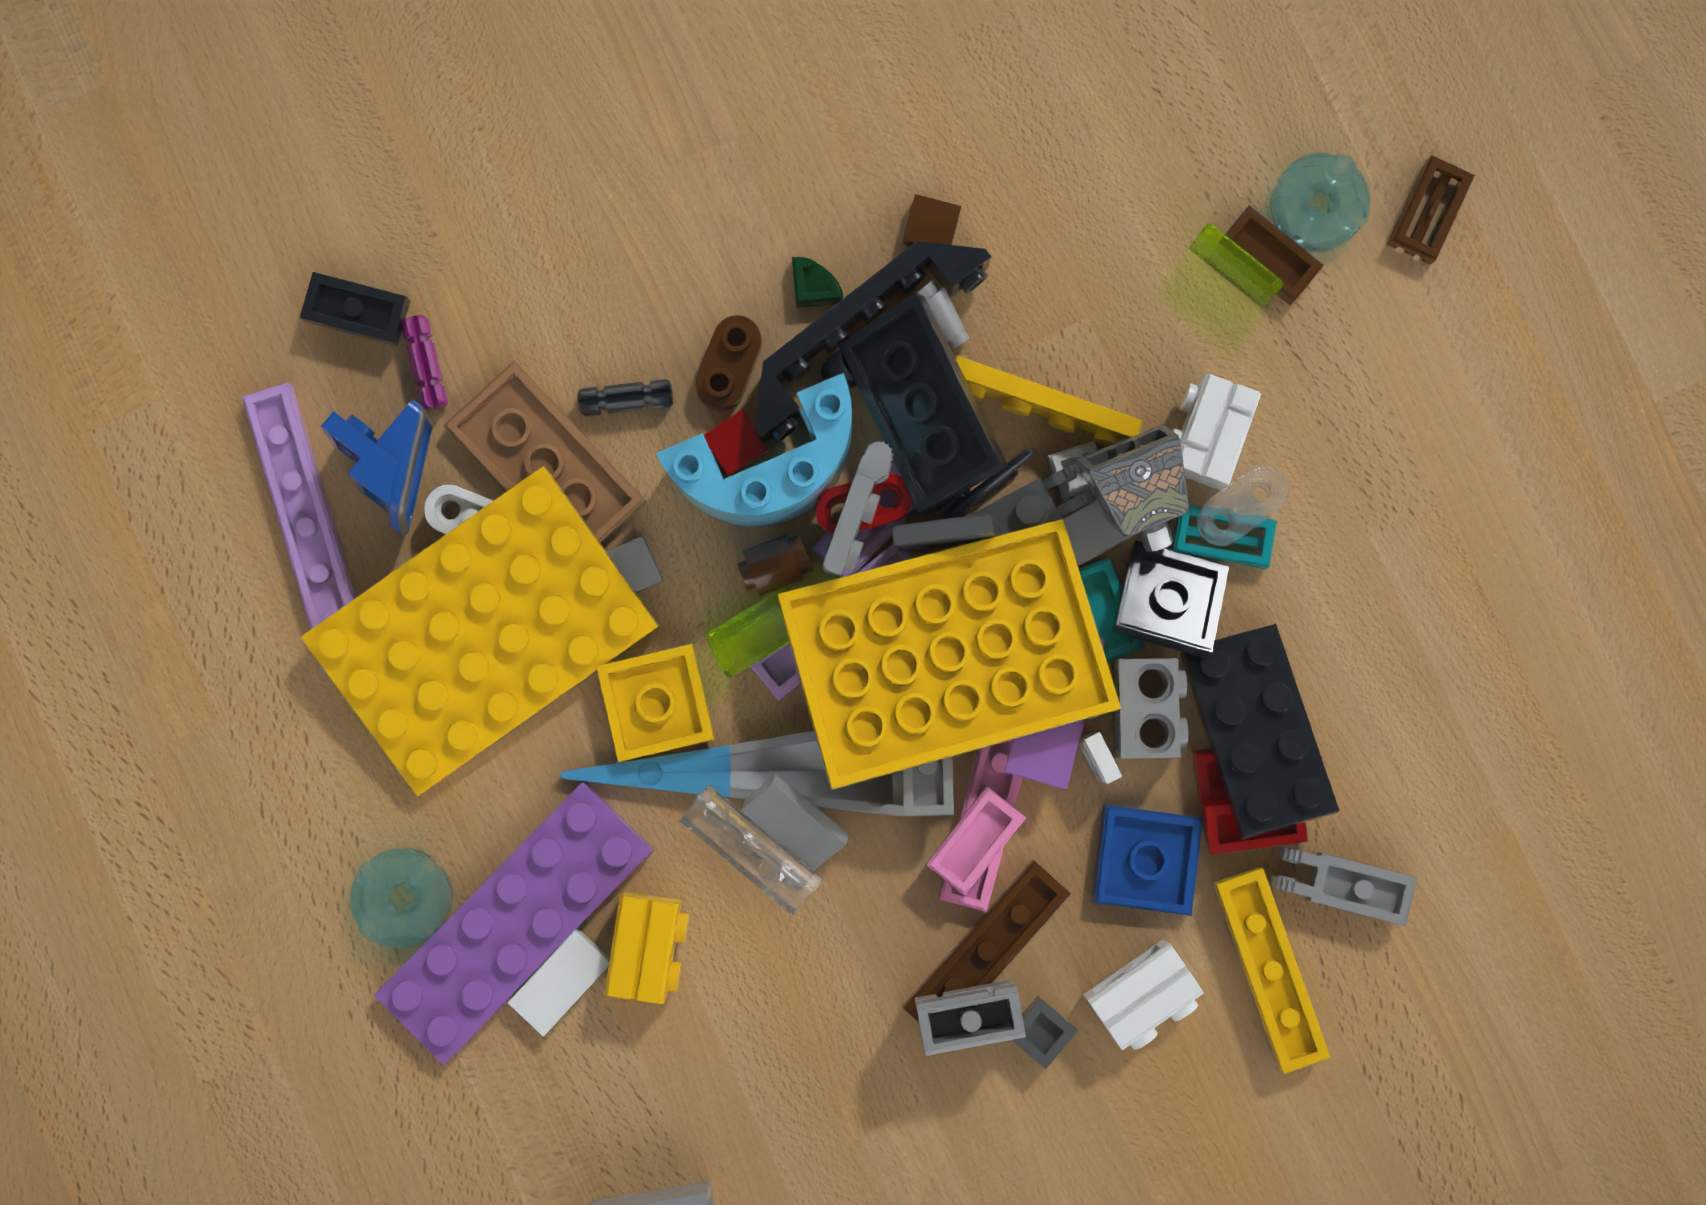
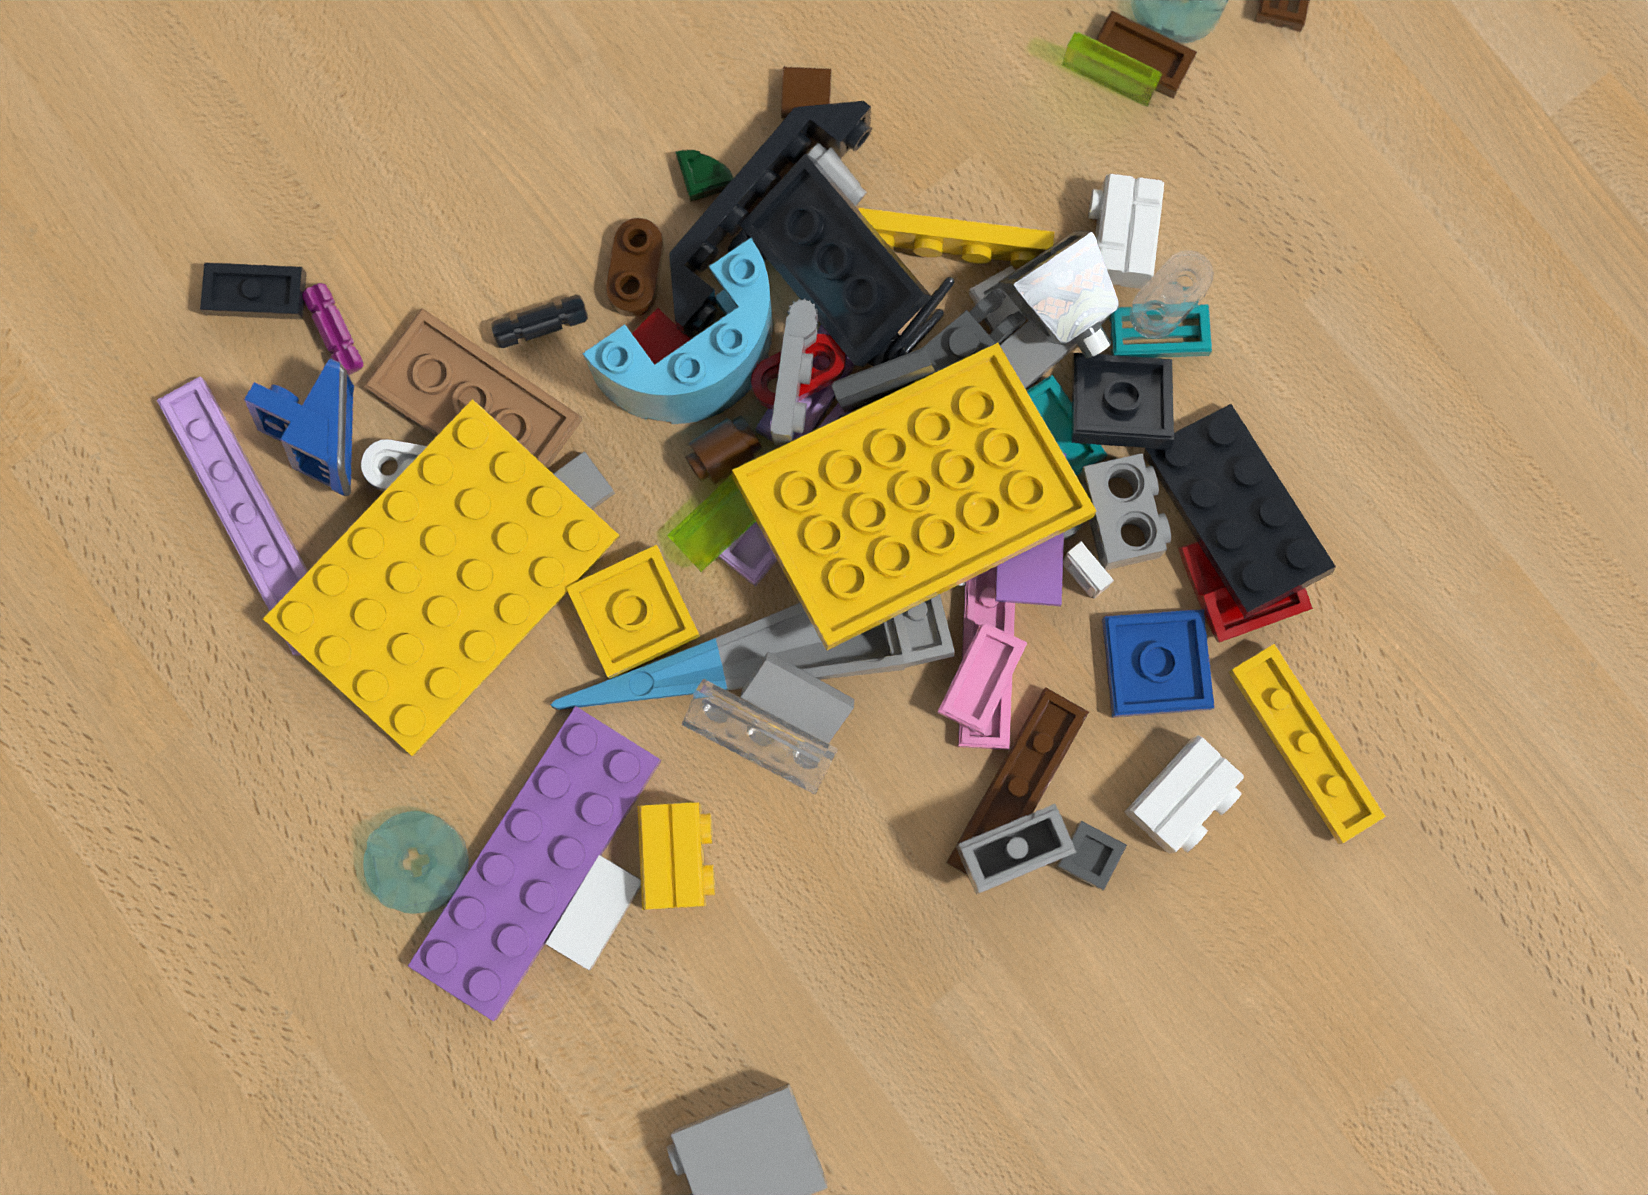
camera: 10 degrees left, 5 degrees down
light grey hinge [1269,846,1417,926] -> none

